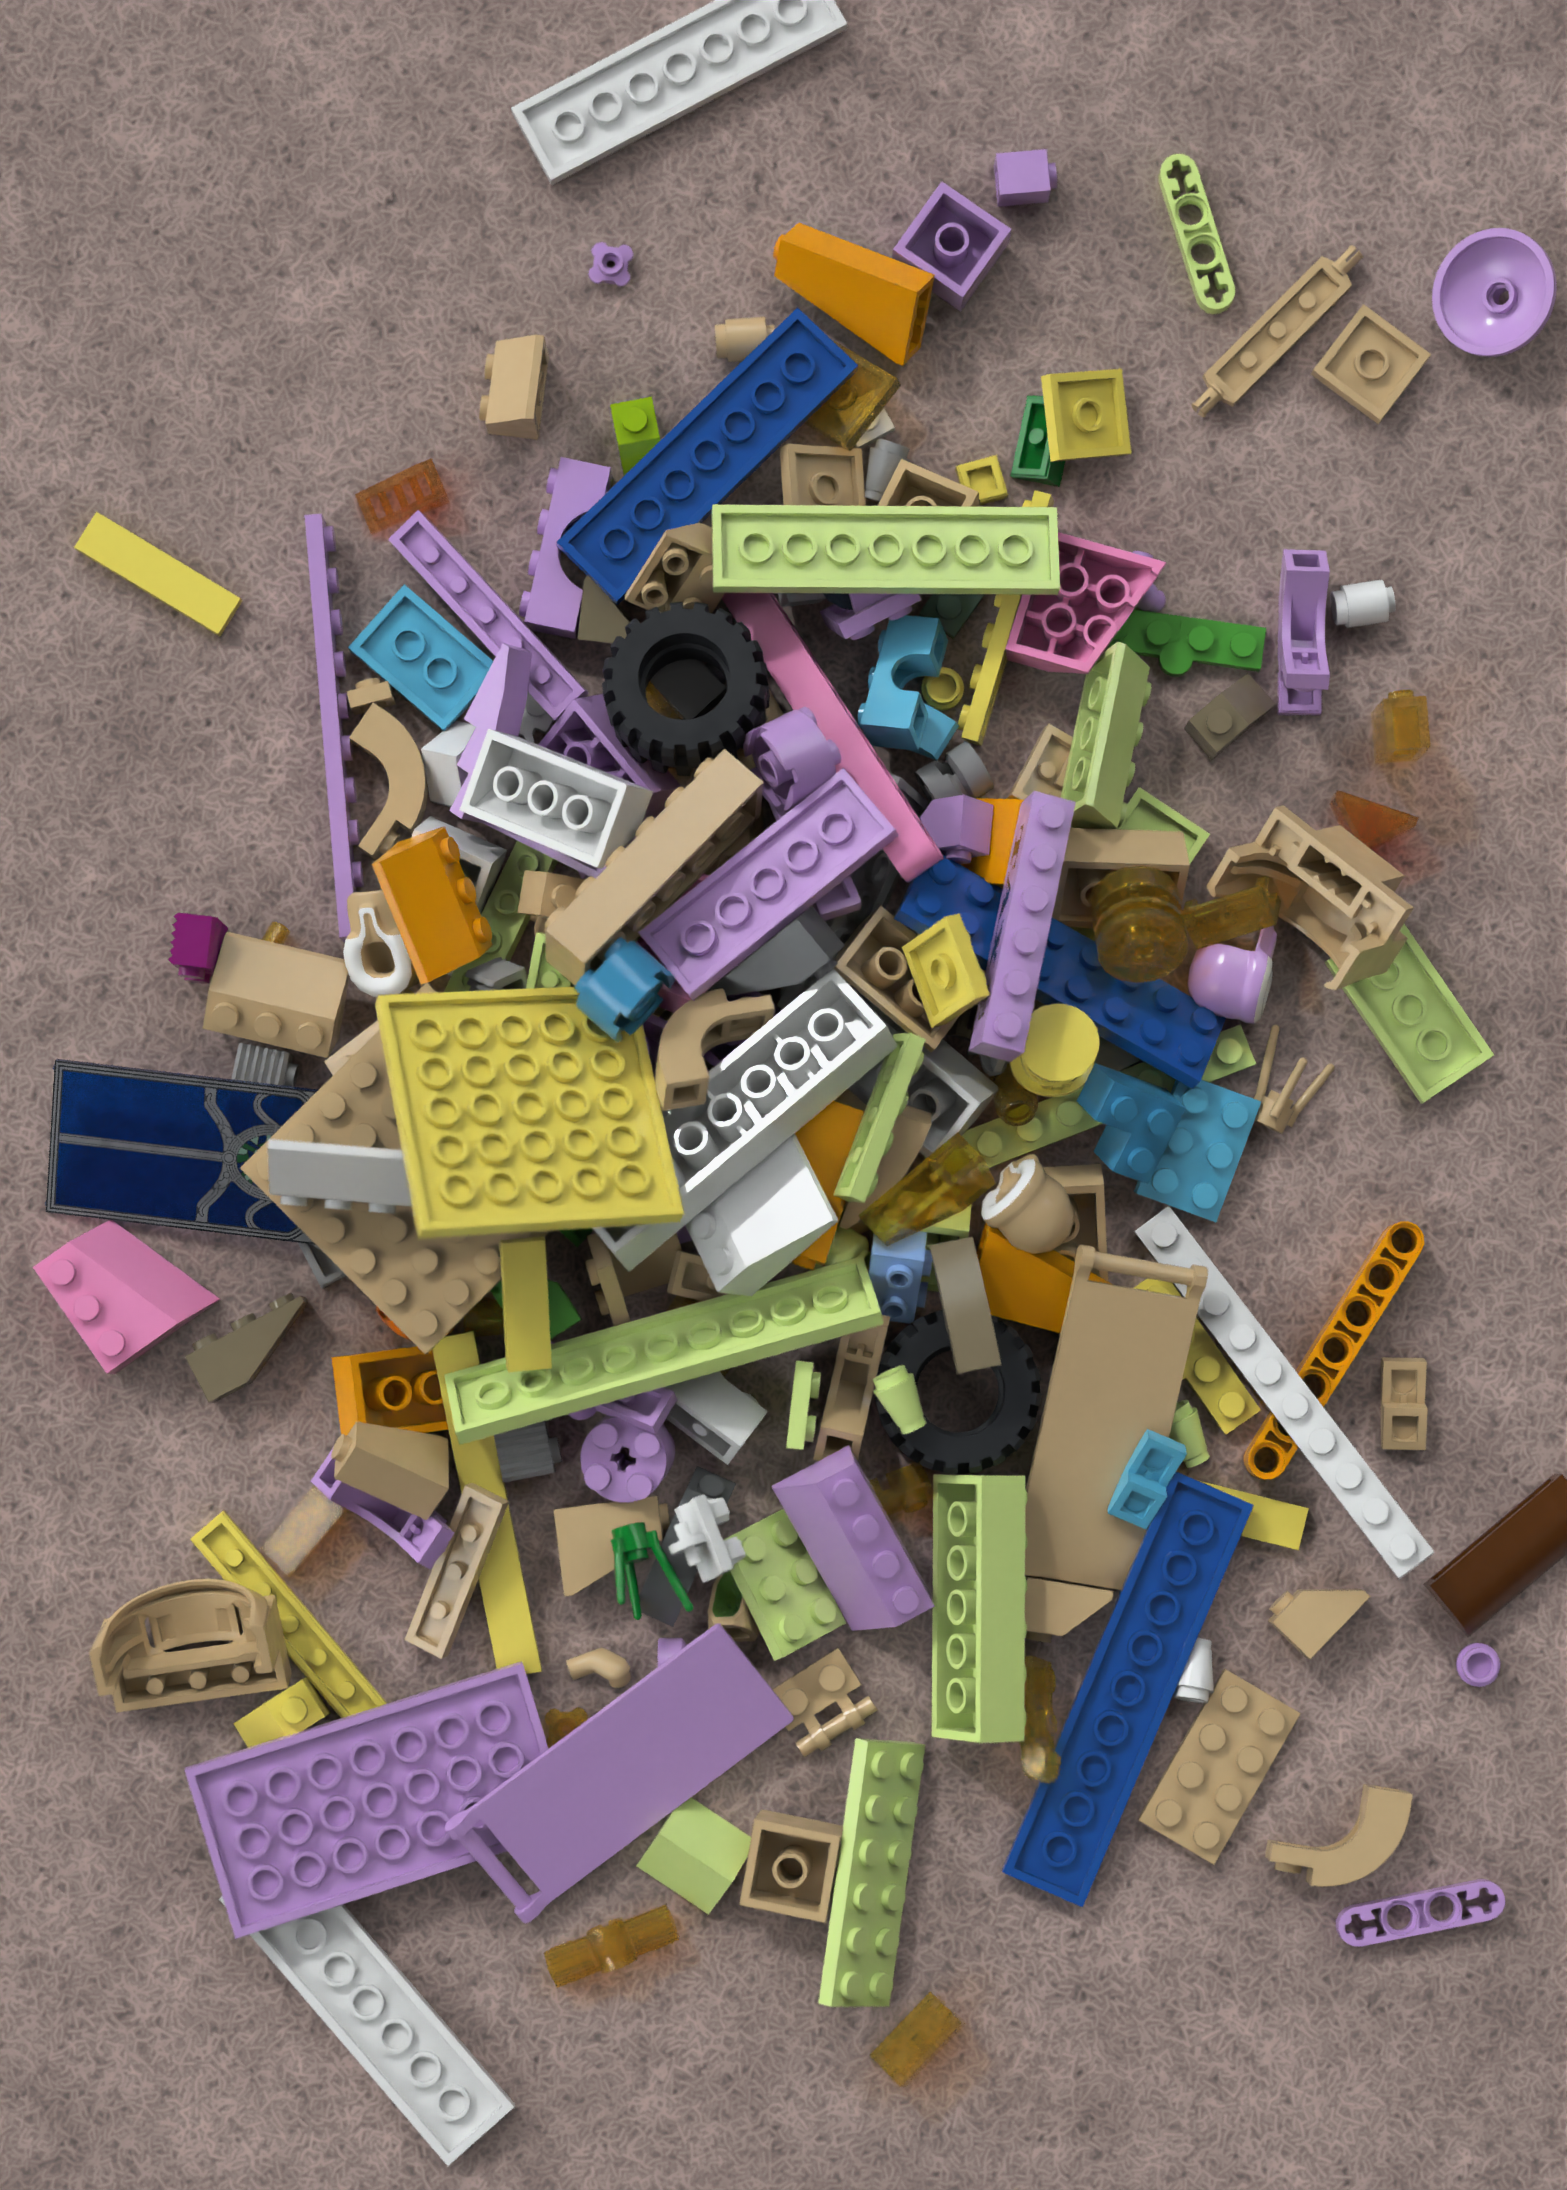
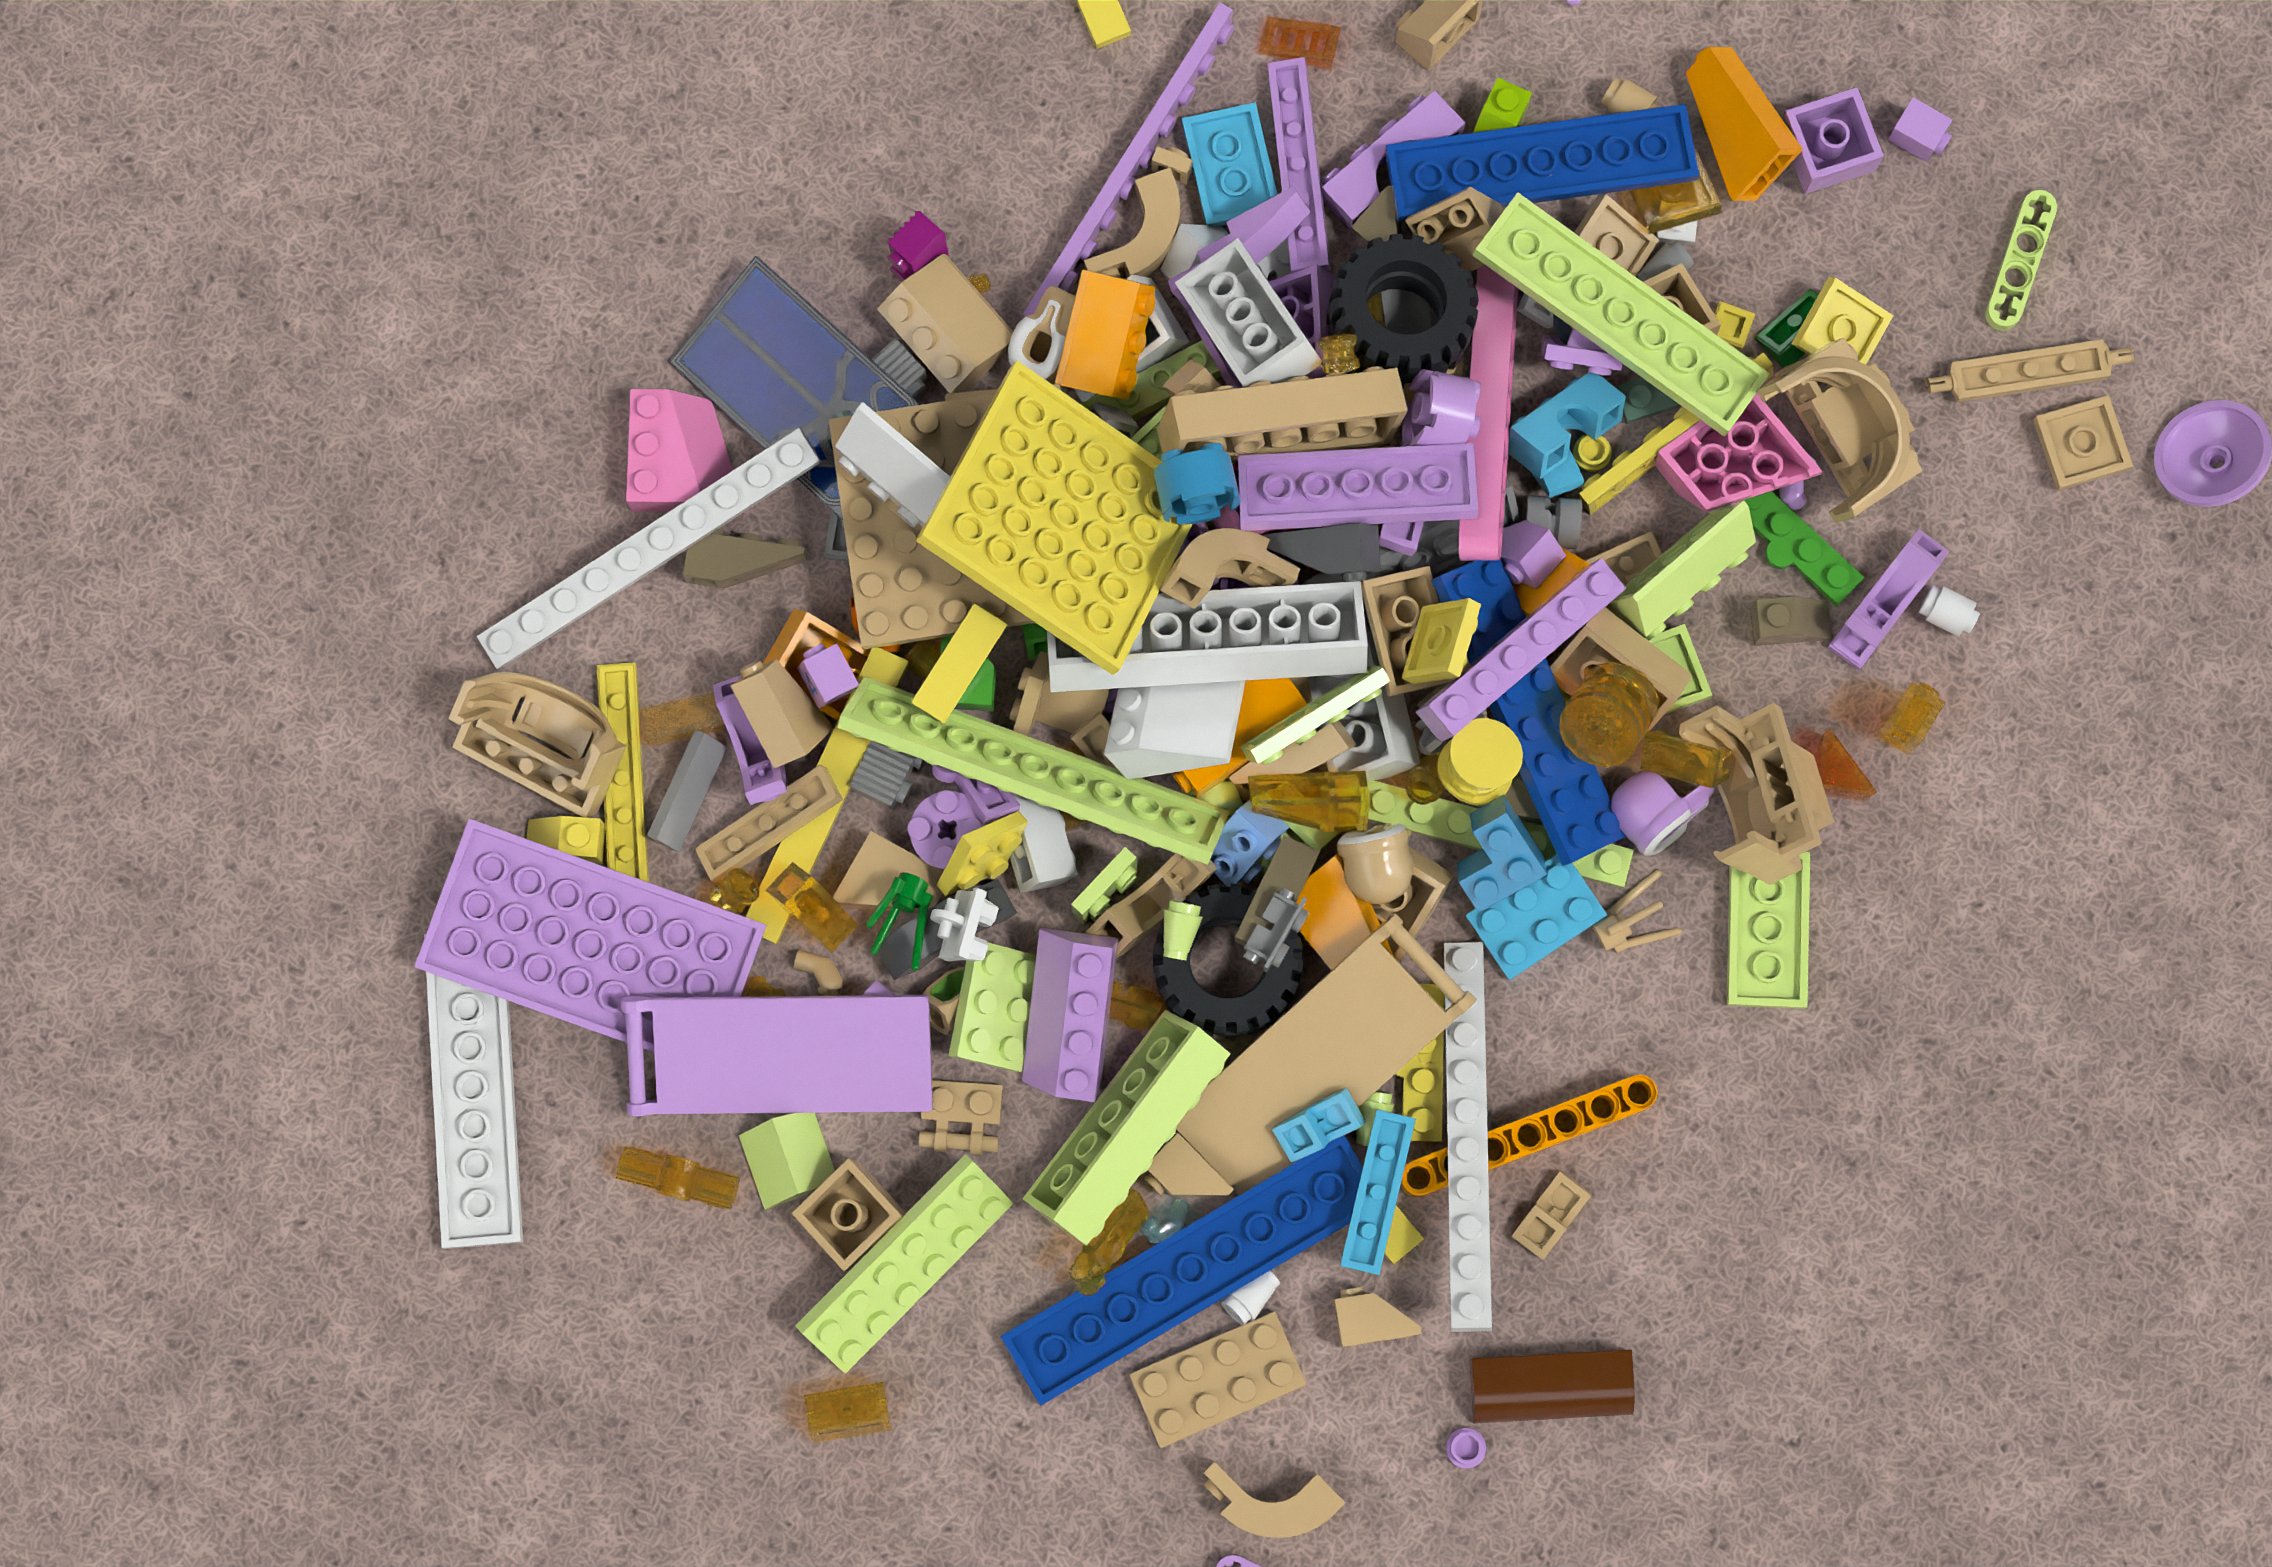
camera: 40 degrees right, 5 degrees down
none -> white plate [477,428,822,669]
none -> light grey tile [647,730,727,853]
none -> clear yellow wheel [709,868,760,915]
none -> clear yellow brick [766,862,859,953]
none -> lavender brick [797,644,859,709]
none -> light yellow plate [936,811,1028,896]
none -> clear light blue arm [1140,1199,1190,1243]
none -> light grey hinge [1243,887,1309,973]
none -> clear yellow wheel [1317,334,1360,373]
none -> medium azure plate [1340,1110,1416,1275]
none -> tan piece [1756,337,1923,523]

